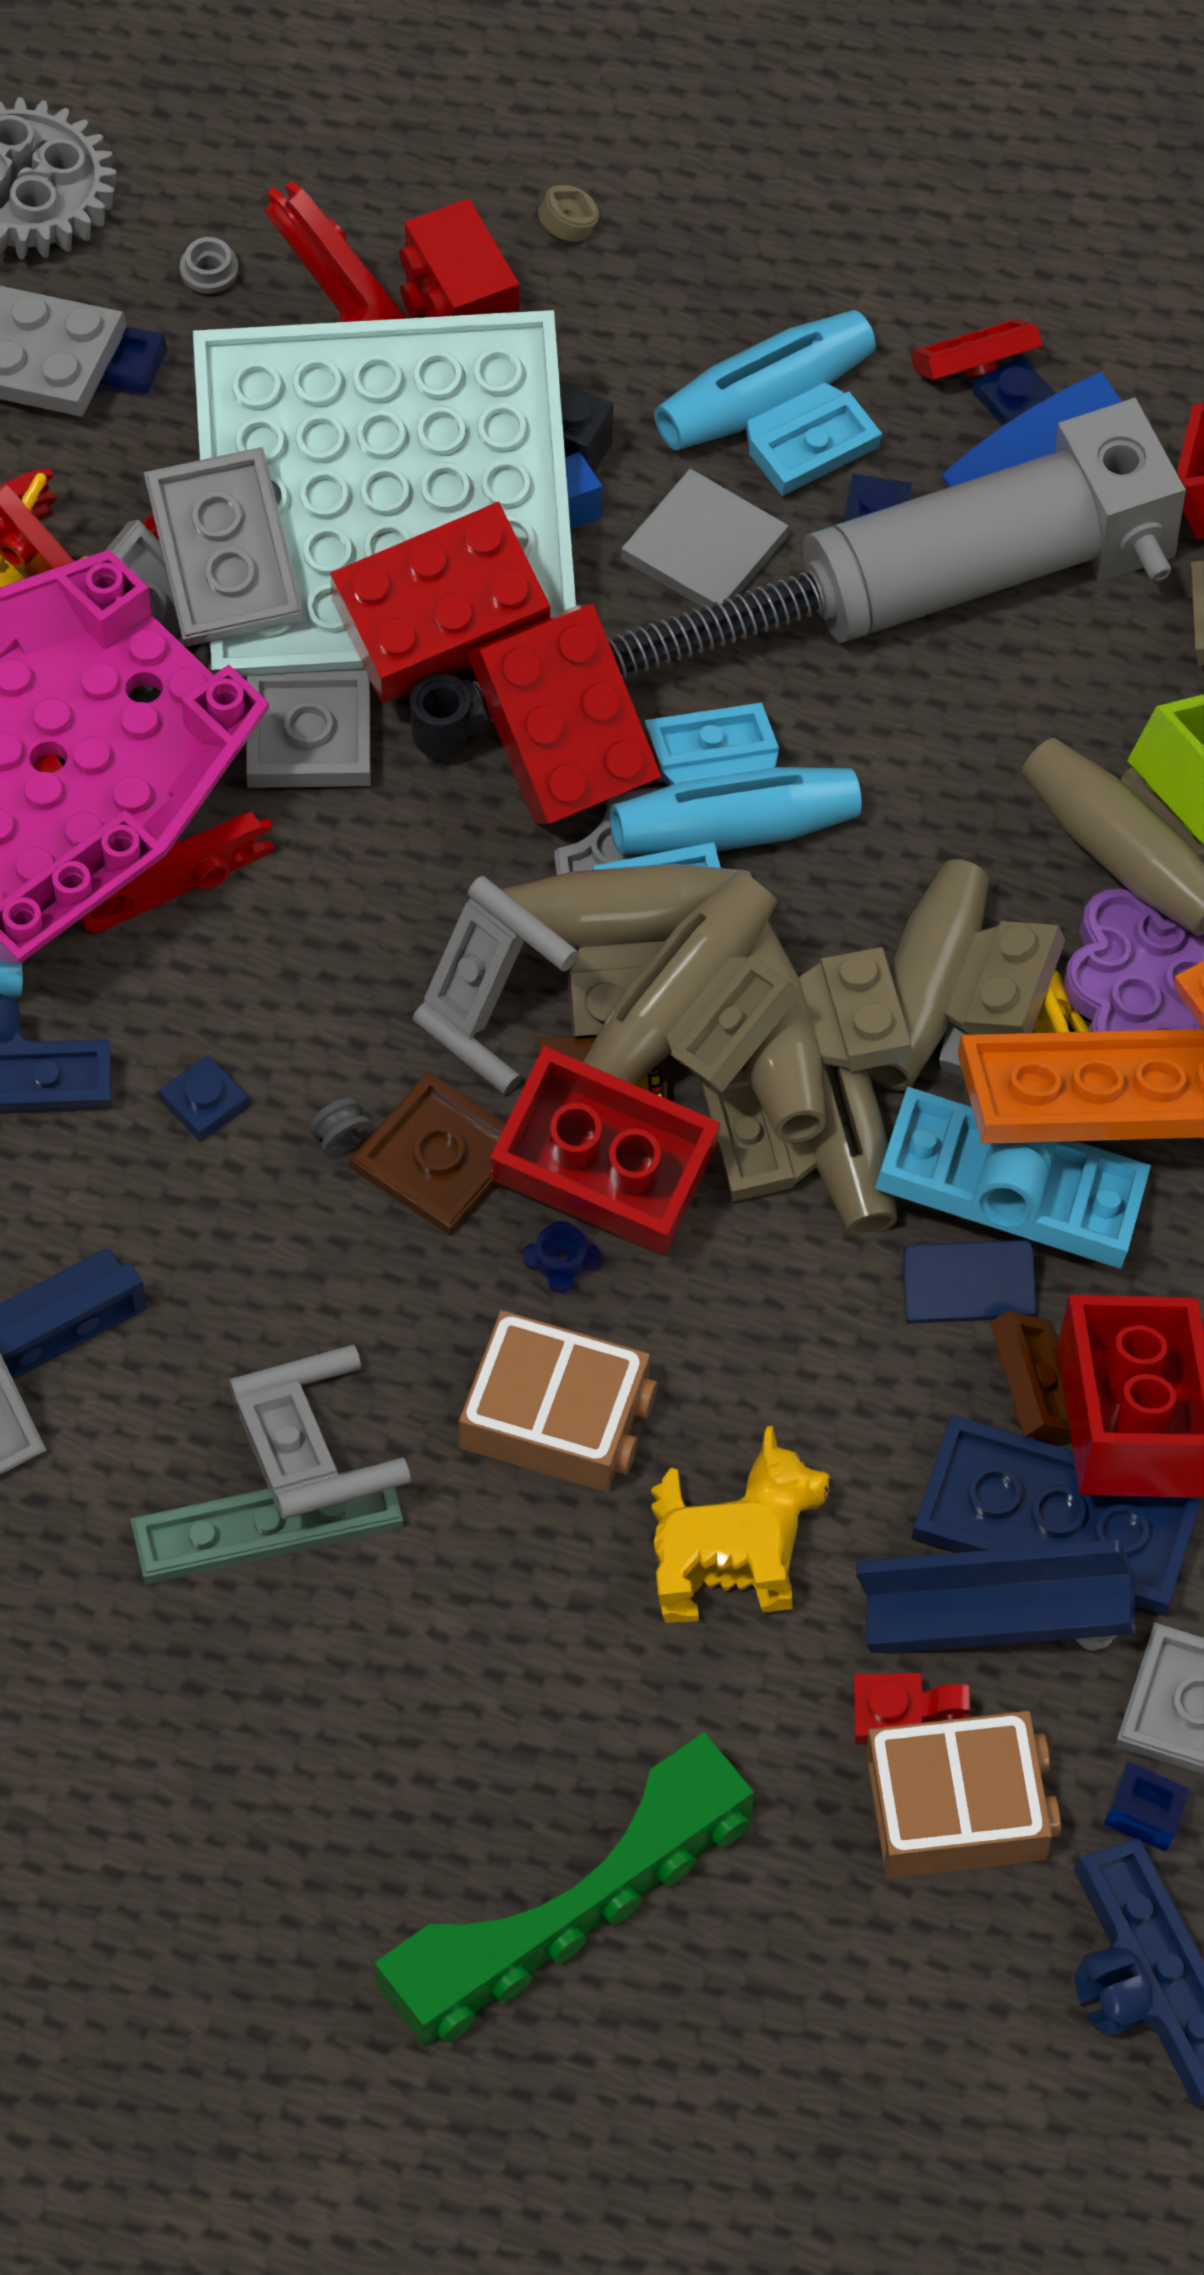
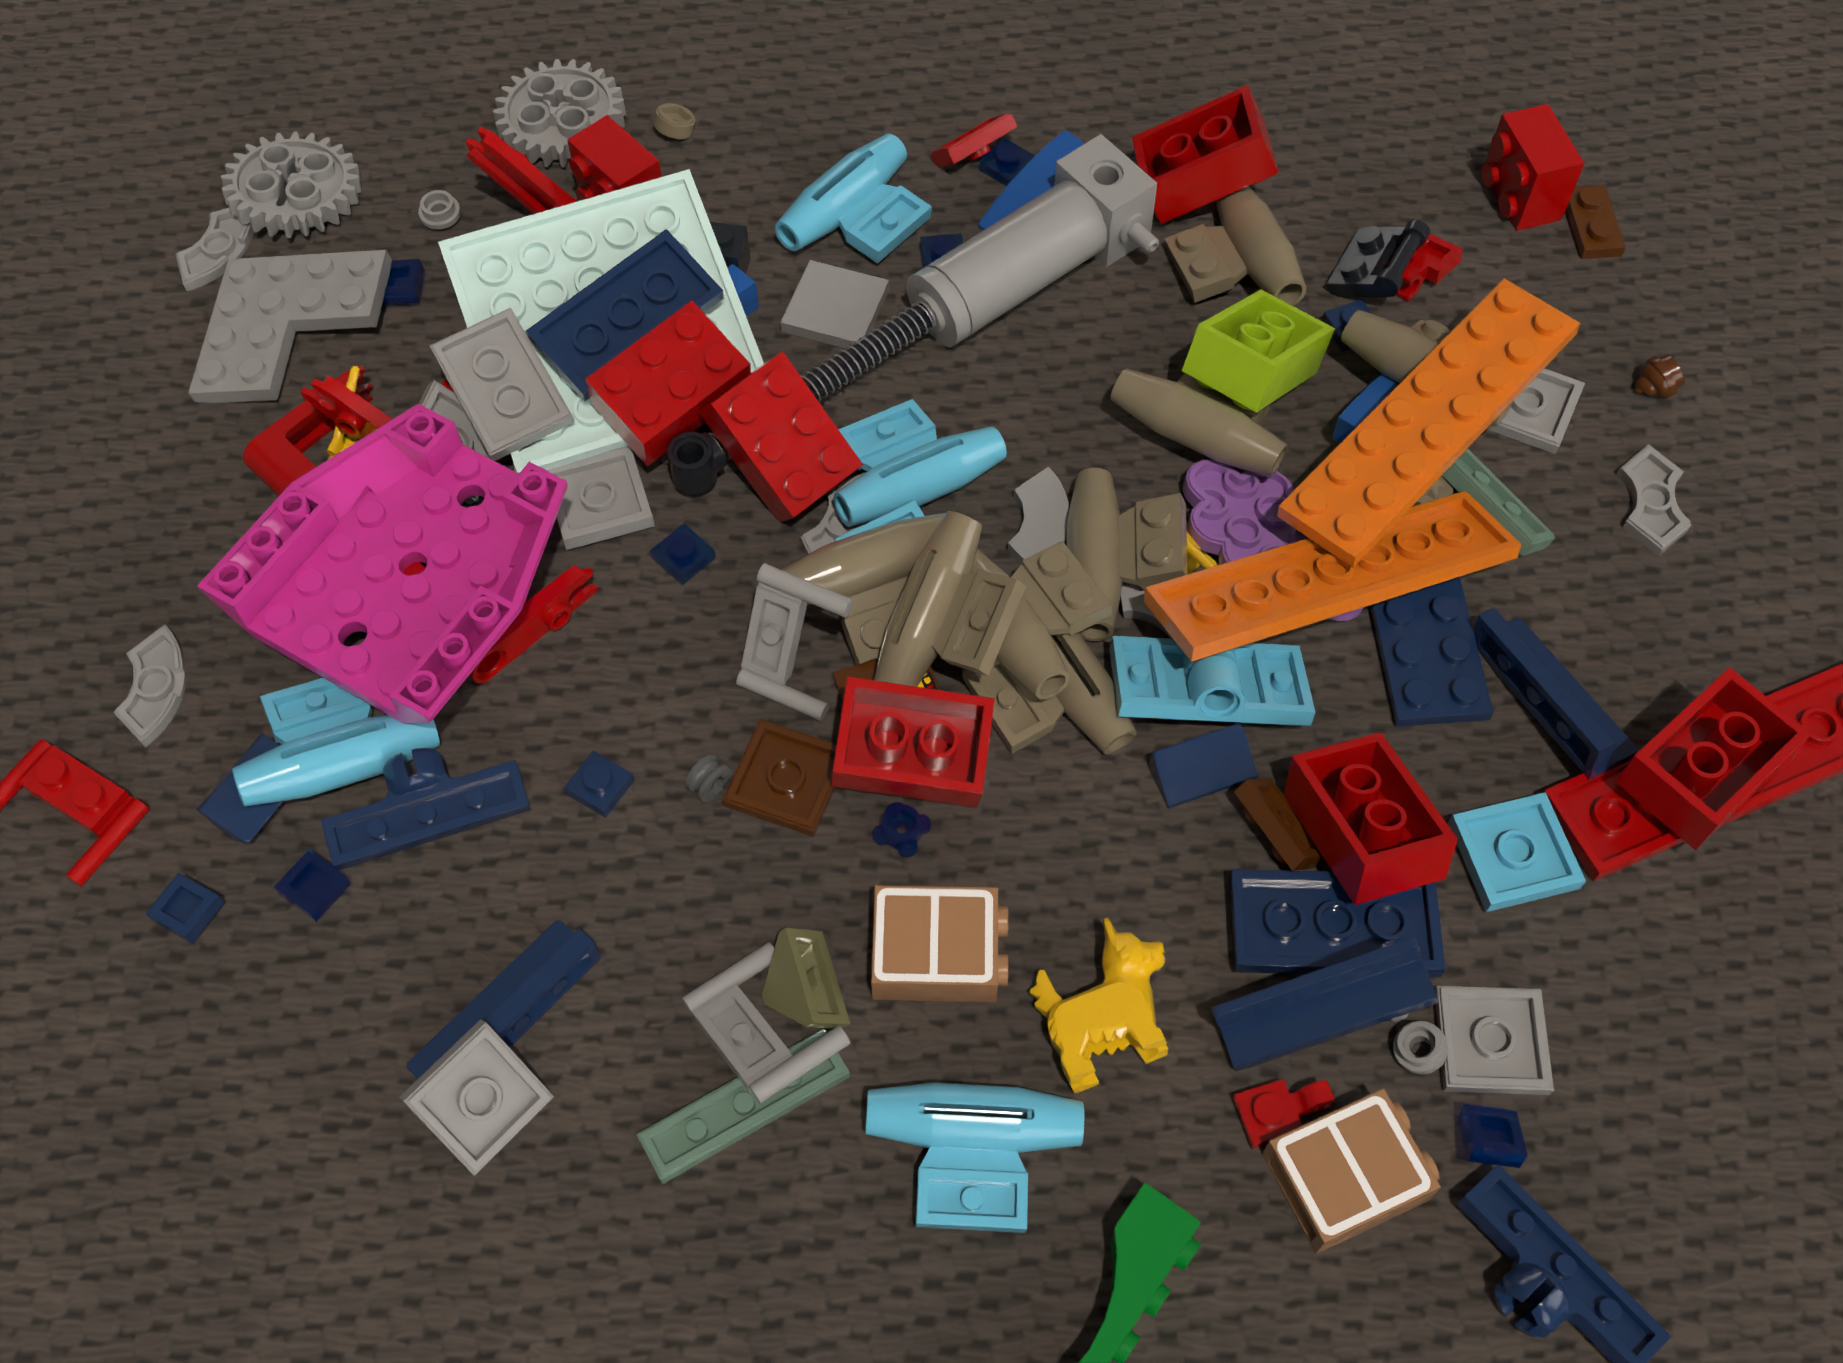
camera: 15 degrees left, 0 degrees up
none -> light grey gear [493,59,626,167]
none -> dark blue plate [526,229,724,402]
none -> clear blue plate [650,523,716,585]
none -> olive slope [762,928,850,1028]
none -> medium azure plate [865,1082,1084,1233]
none -> light grey tile [1008,466,1069,564]
none -> light grey plate [1393,1021,1448,1074]

